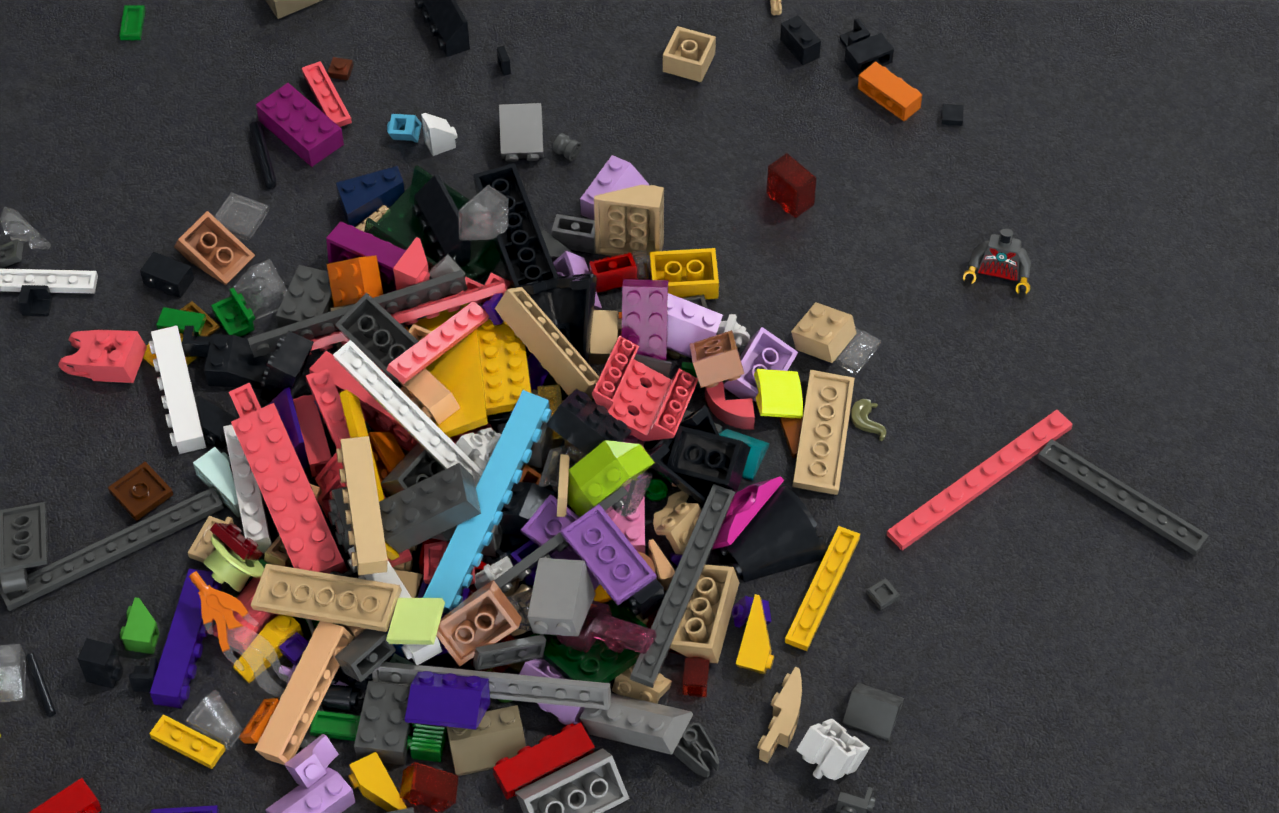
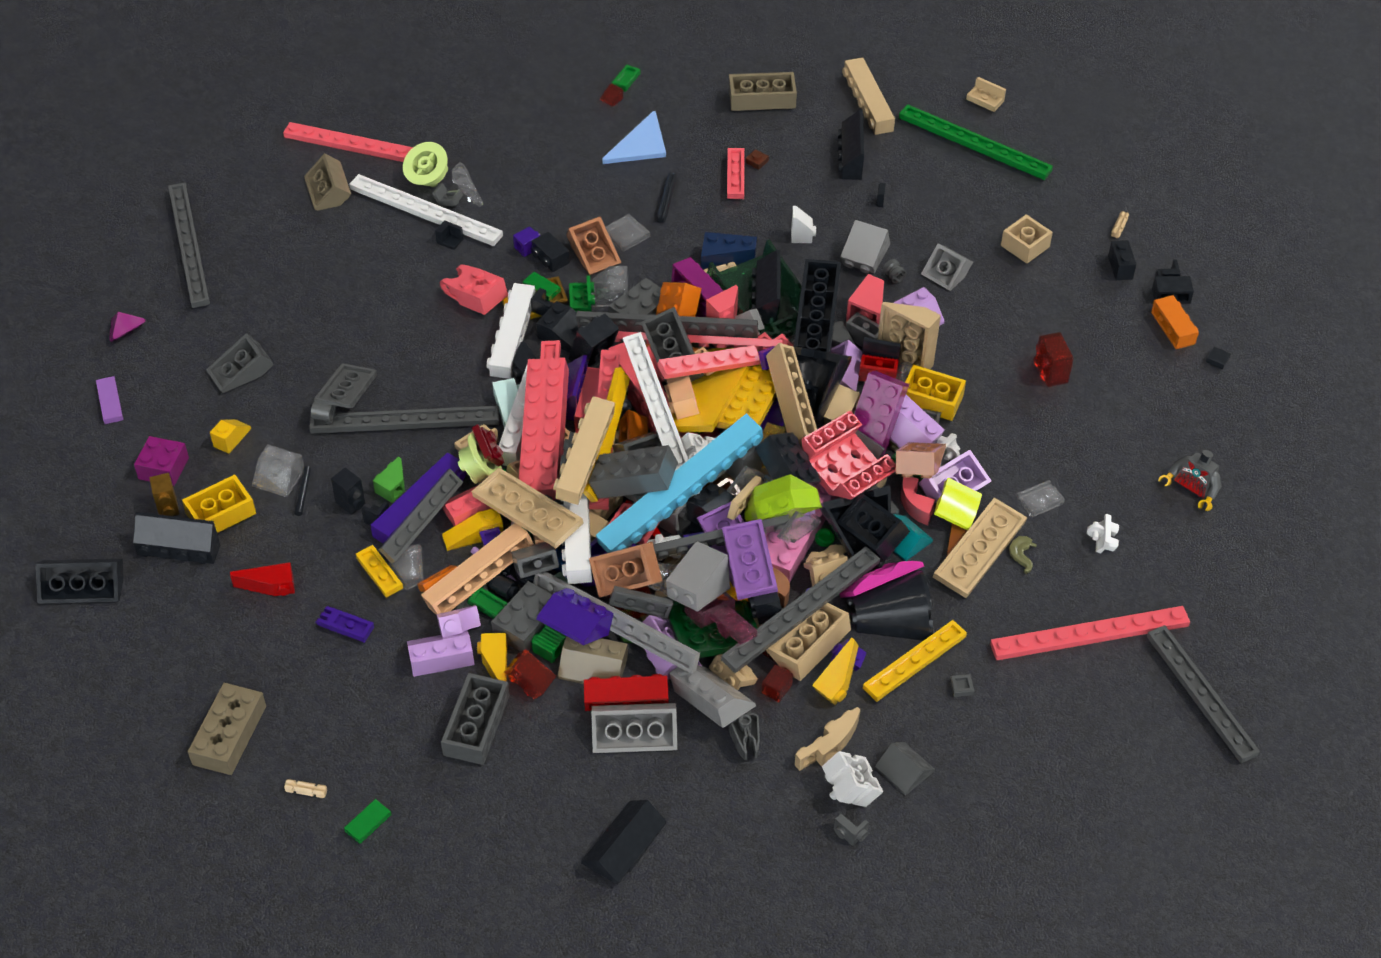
camera: 25 degrees right, 5 degrees down
reddish brown plate [108,461,174,521] -> none
piece [189,571,290,699] -> none
magenta brick [256,83,344,167] -> none
yellowish green tile [386,598,445,645] -> none
medium azure brick [387,114,422,143] -> none
clear slope [459,185,509,241] -> none
light nougat slope [648,539,675,591] -> none
tan brick [791,302,857,363] -> none
none -> dark grey plate [378,469,463,563]
none -> dark purple brick [513,226,540,257]
none -> clear red slope [600,83,623,106]
none -> light blue tile [602,111,666,164]
none -> coral slope [846,274,884,324]
none -> black slope [862,337,901,370]
none -> light grey slope [921,243,973,291]
none -> white hips [1087,514,1119,554]

